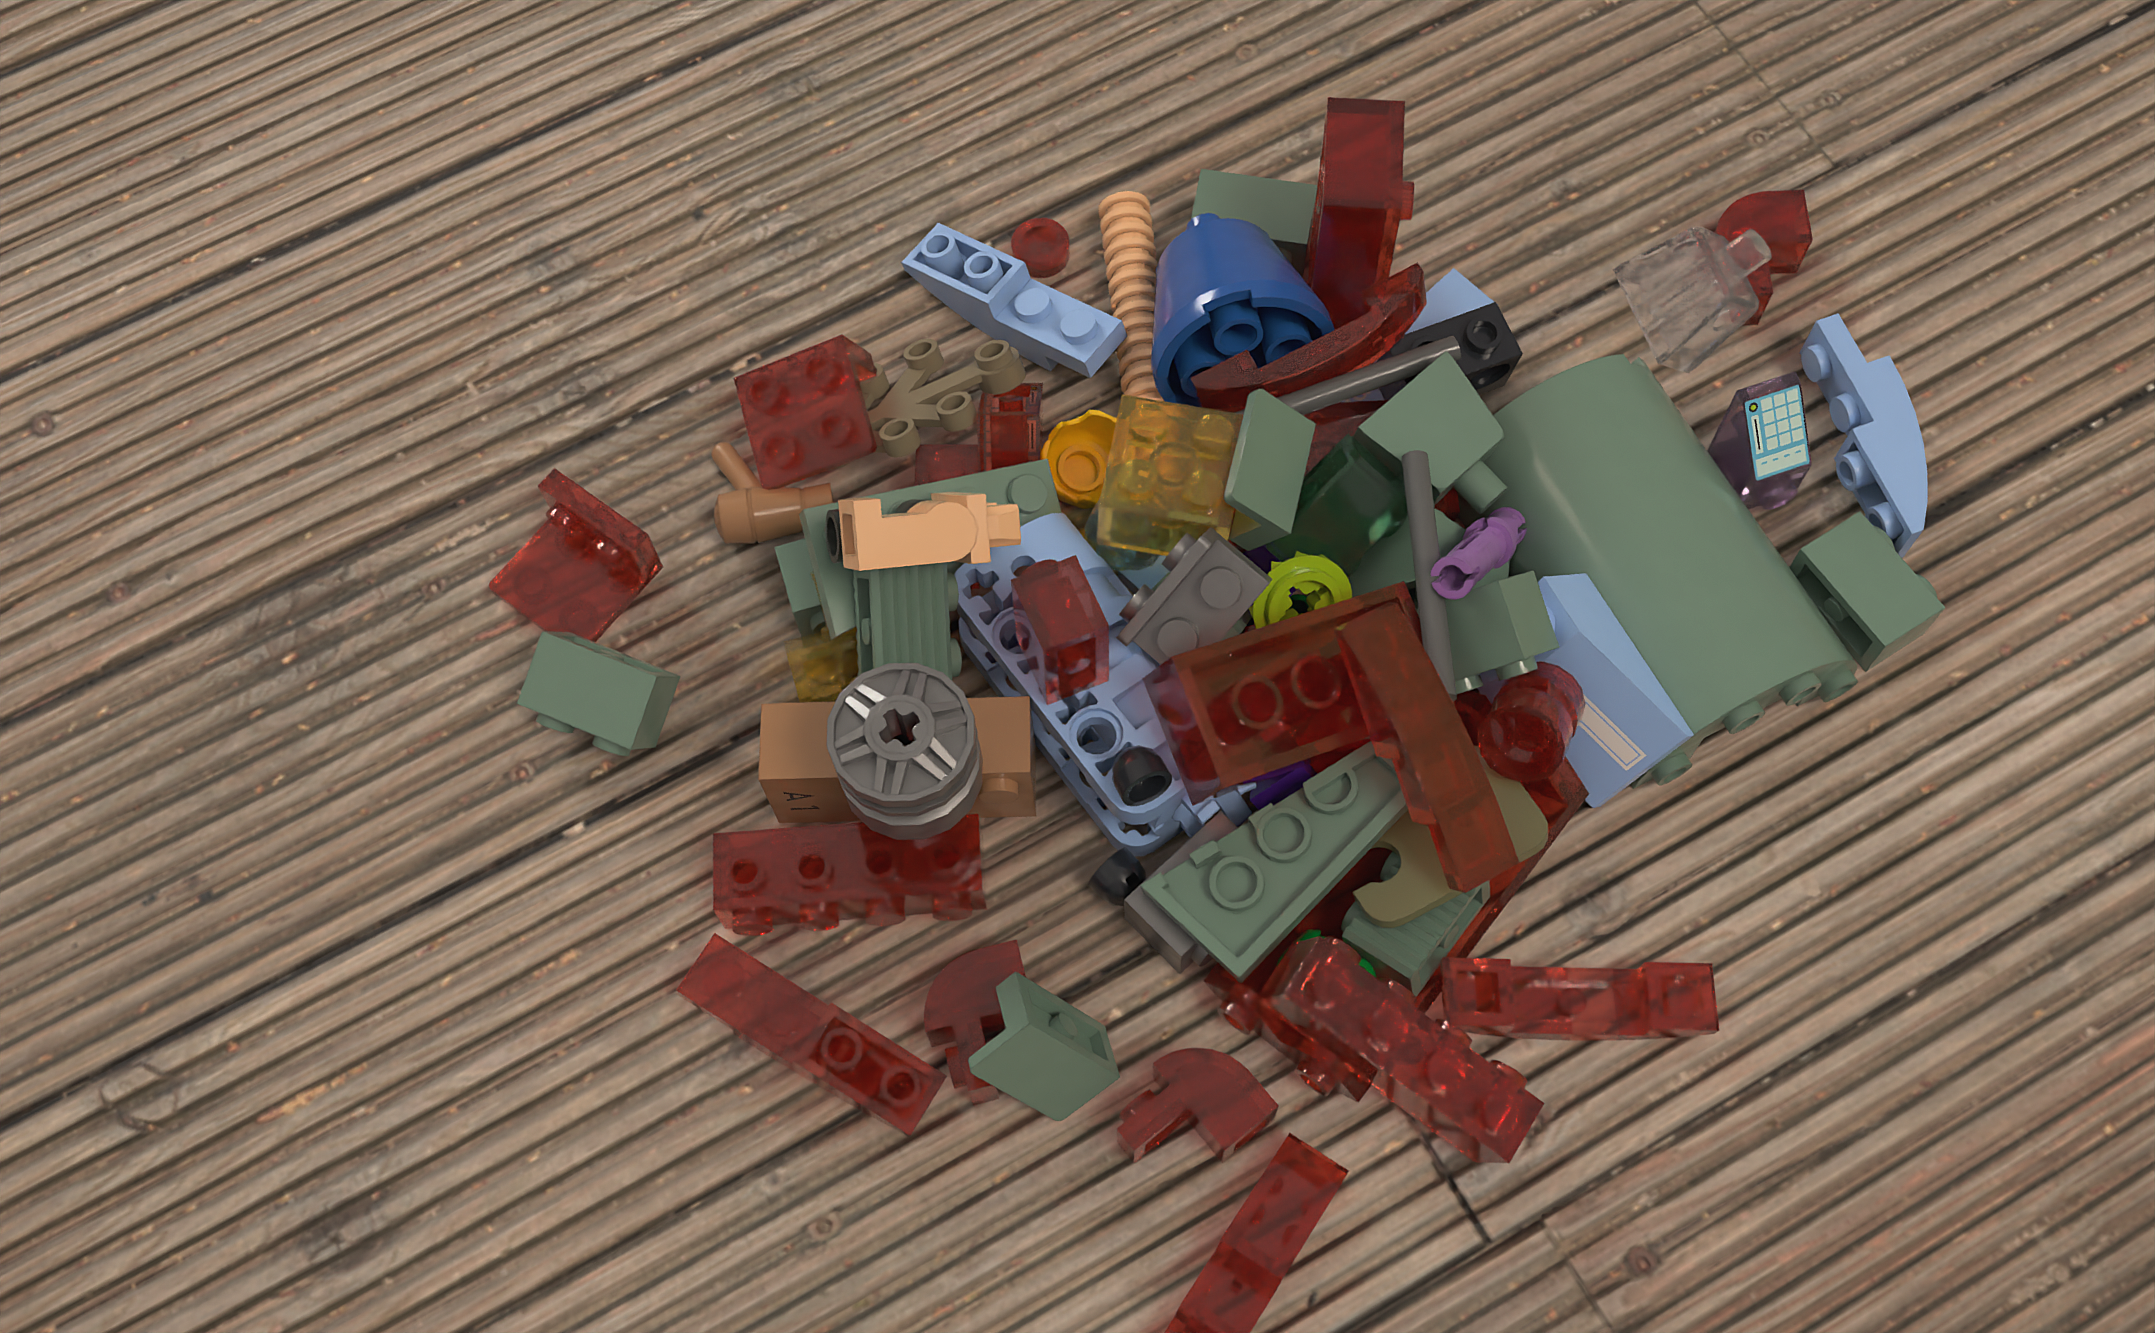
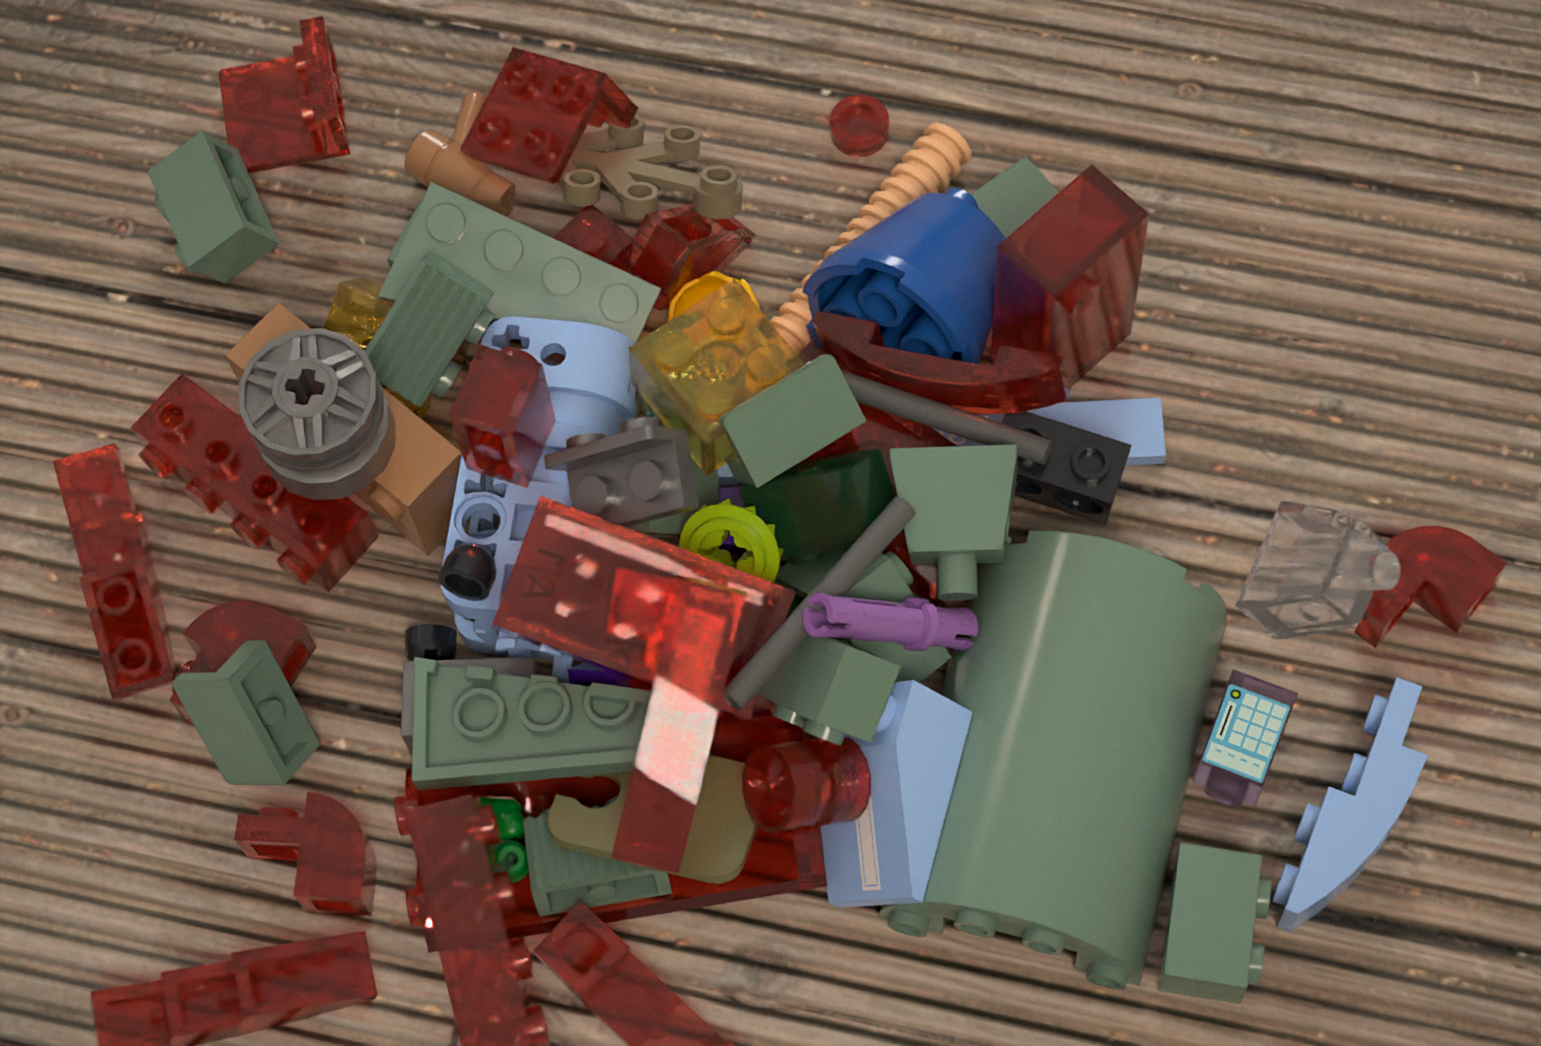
camera: 45 degrees right, 0 degrees up
light nougat hips [825,492,1021,571] -> none
light blue slope [901,223,1127,378] -> none

